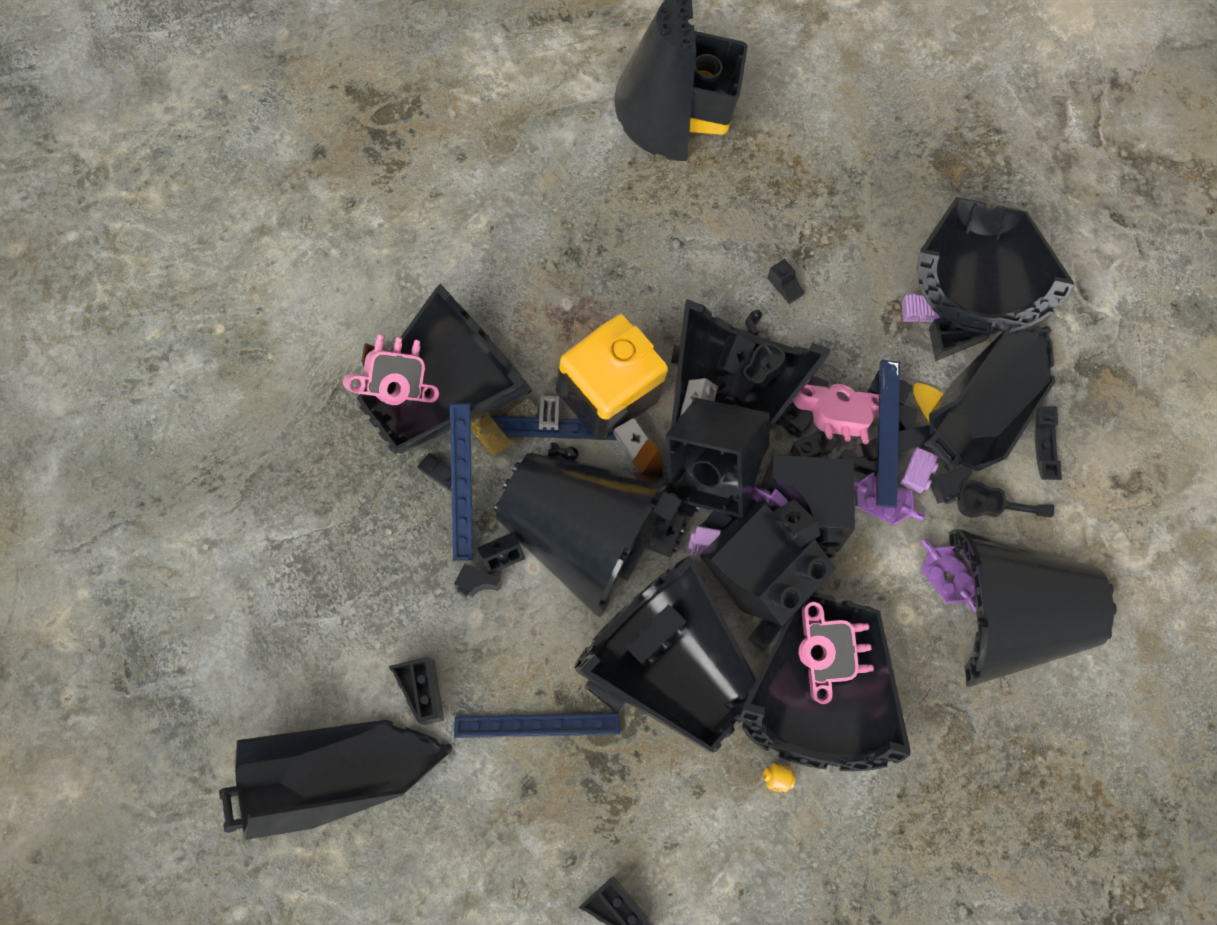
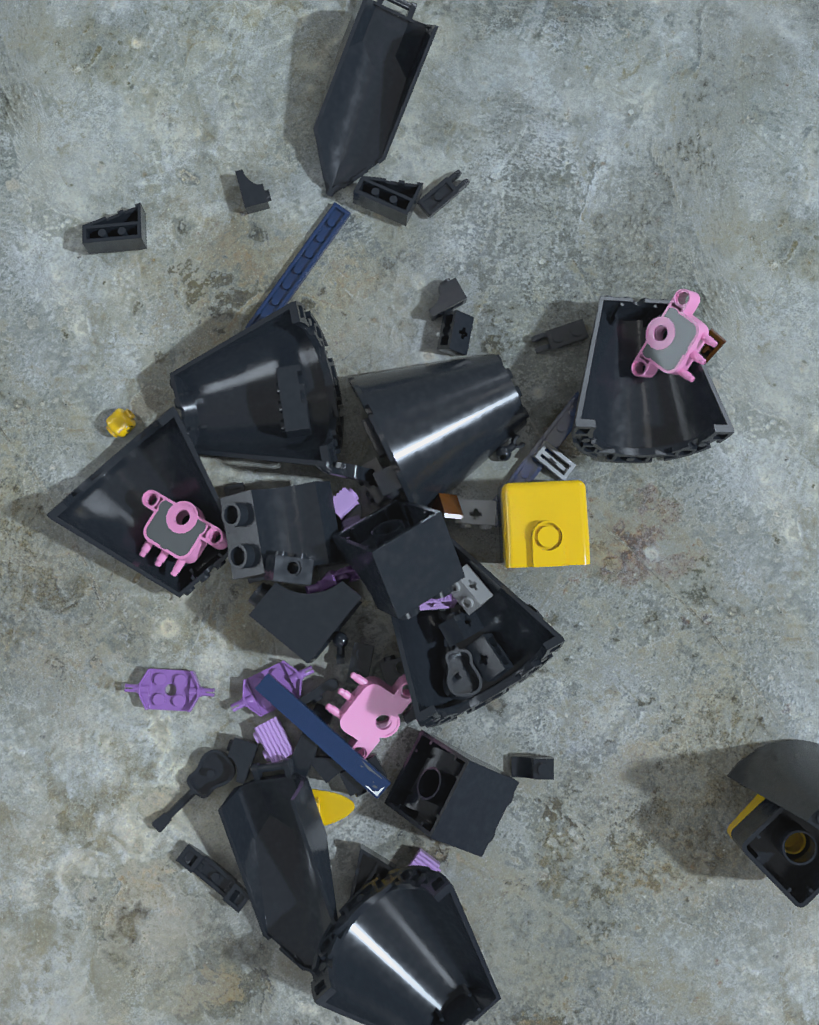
camera: 135 degrees right, 15 degrees up
dark blue tile [450,403,473,561] -> none
clear yellow panel [471,415,511,458] -> none
black arm [745,310,762,335] -> none
black cone [948,529,1117,687] -> none
none -> black arch [235,169,272,214]
none -> black piece [316,460,375,482]
none -> black brick [384,729,519,857]
none -> black hinge [417,170,470,218]

